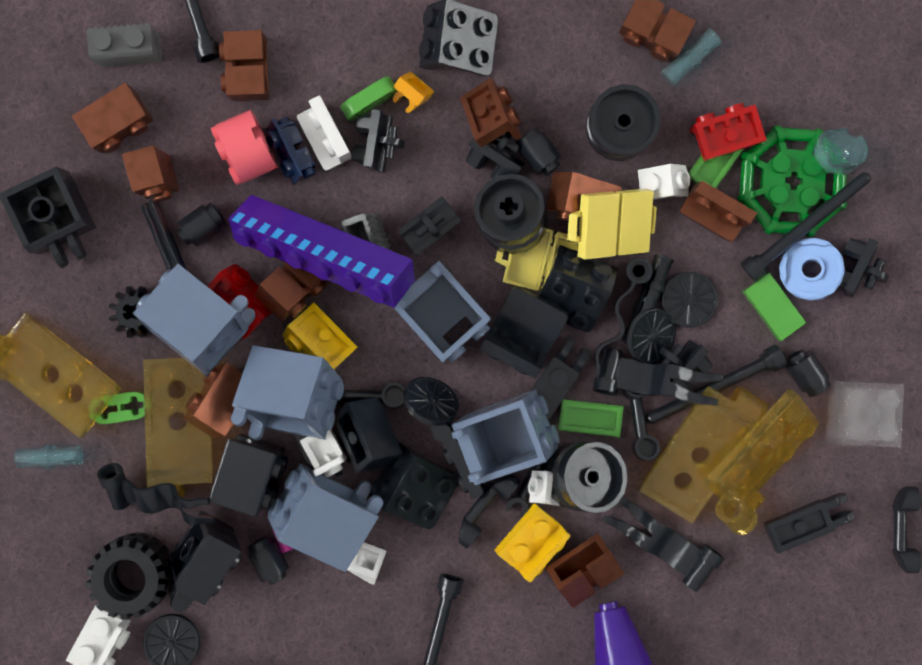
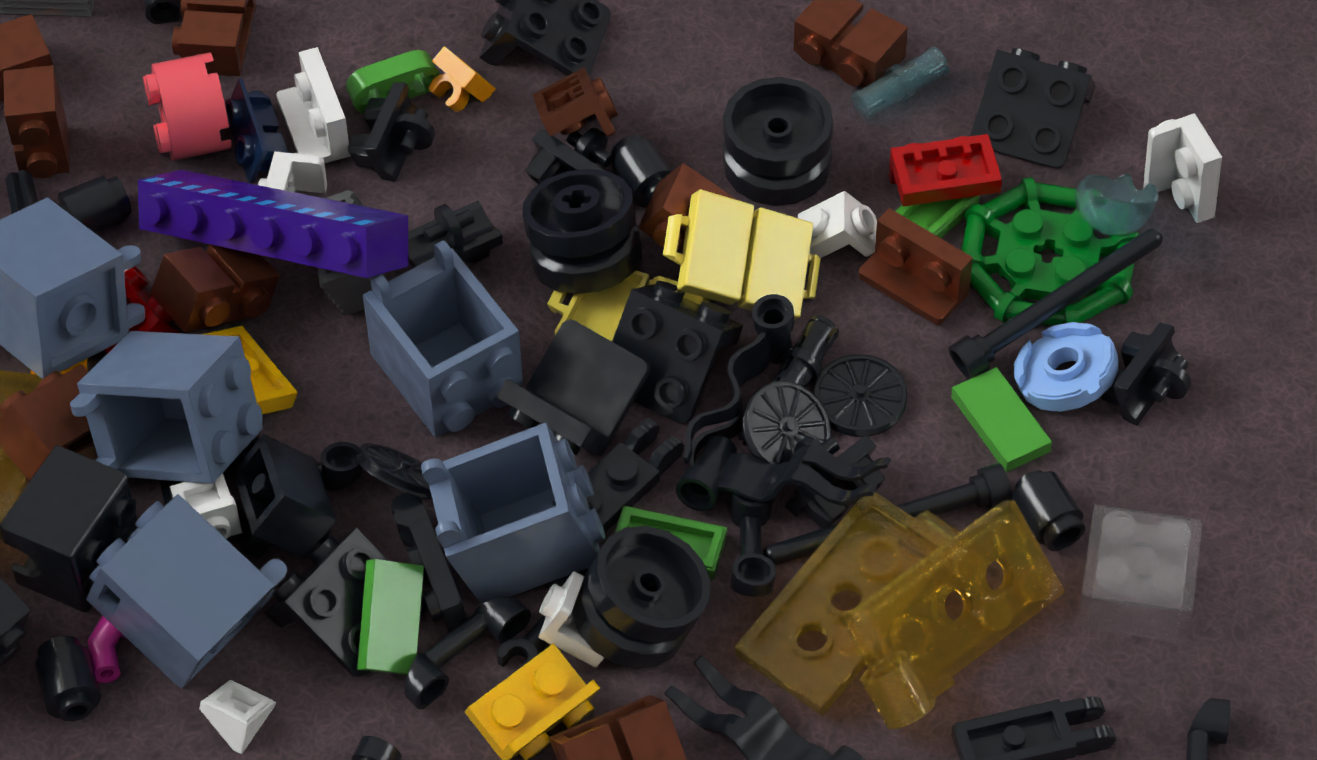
camera: 10 degrees right, 35 degrees down
none -> white bracket [258,151,328,193]
none -> bright green tile [357,559,424,675]
none -> black bracket [971,48,1096,168]
none -> white bracket [1143,113,1222,223]

